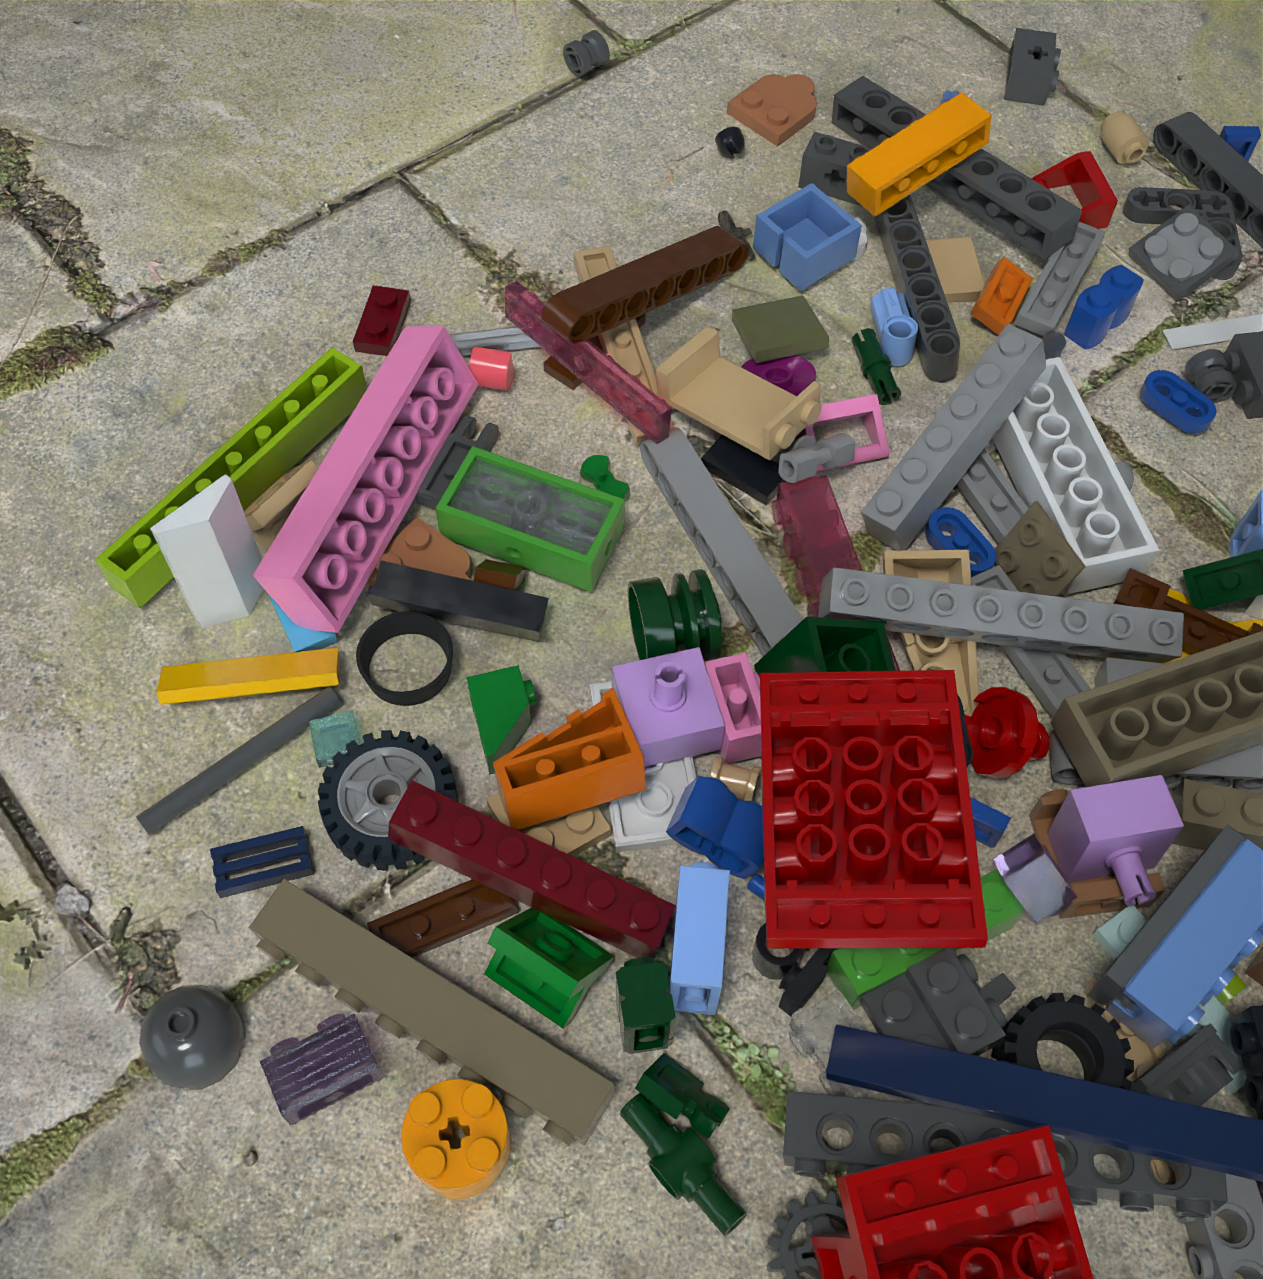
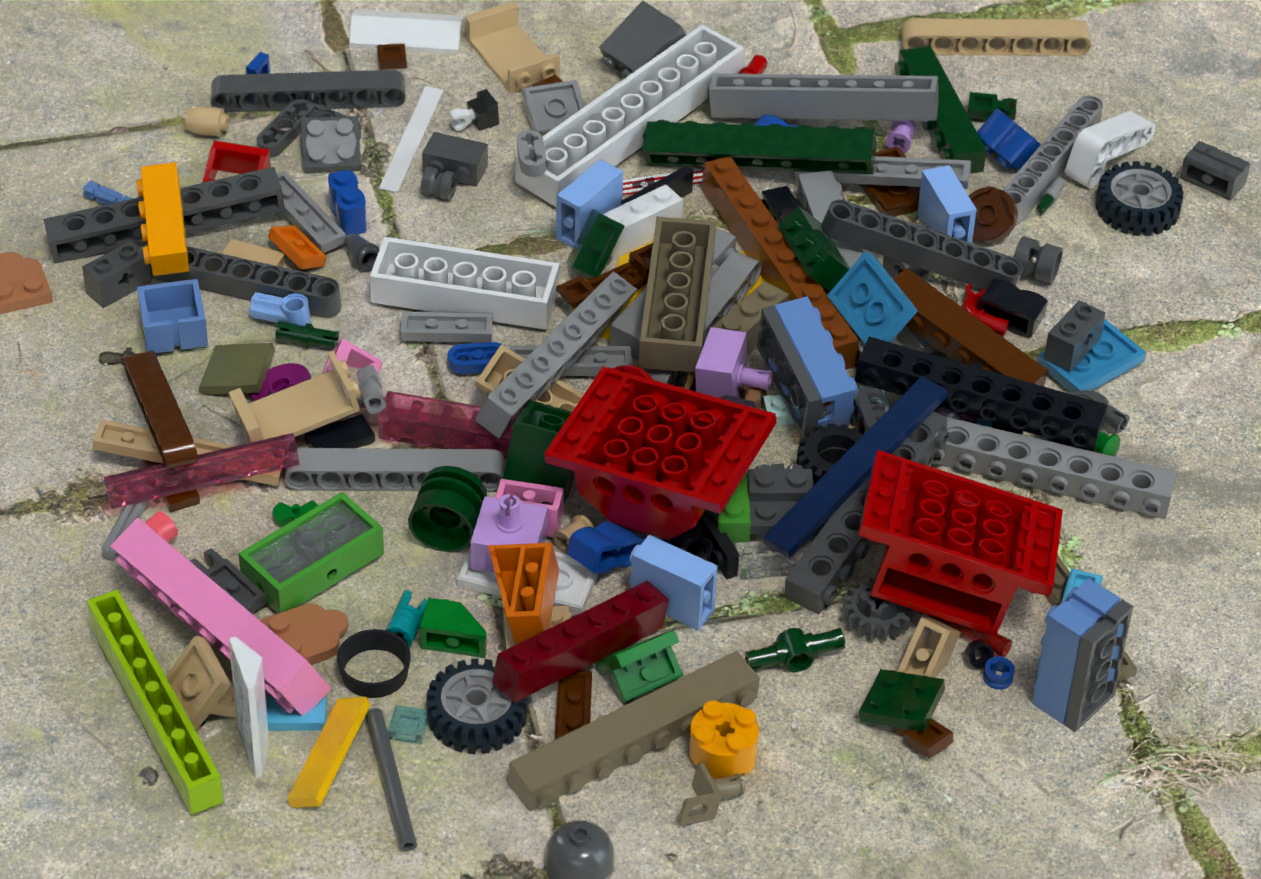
camera: 65 degrees left, 15 degrees down
dark blue tile [210,826,314,898] -> none
clear purple brick [260,1013,384,1126] -> none
dark red plate [353,285,411,356] -> none
black panel [367,560,549,642] -> none
reddish brown tile [473,559,526,590] -> none
dark green brick [616,957,676,1054] -> none
dark green plate [635,1053,730,1138] -> none
black hinge [715,127,745,159] -> none
light grey brick [861,324,1046,550] -> none
dark tan hinge [994,501,1086,598] -> none
dark grey brick [1004,28,1061,106] -> none
blue plate [1140,370,1216,434] -> none
none -> teal hinge [386,589,427,647]
none -> dark tan bracket [678,763,745,825]

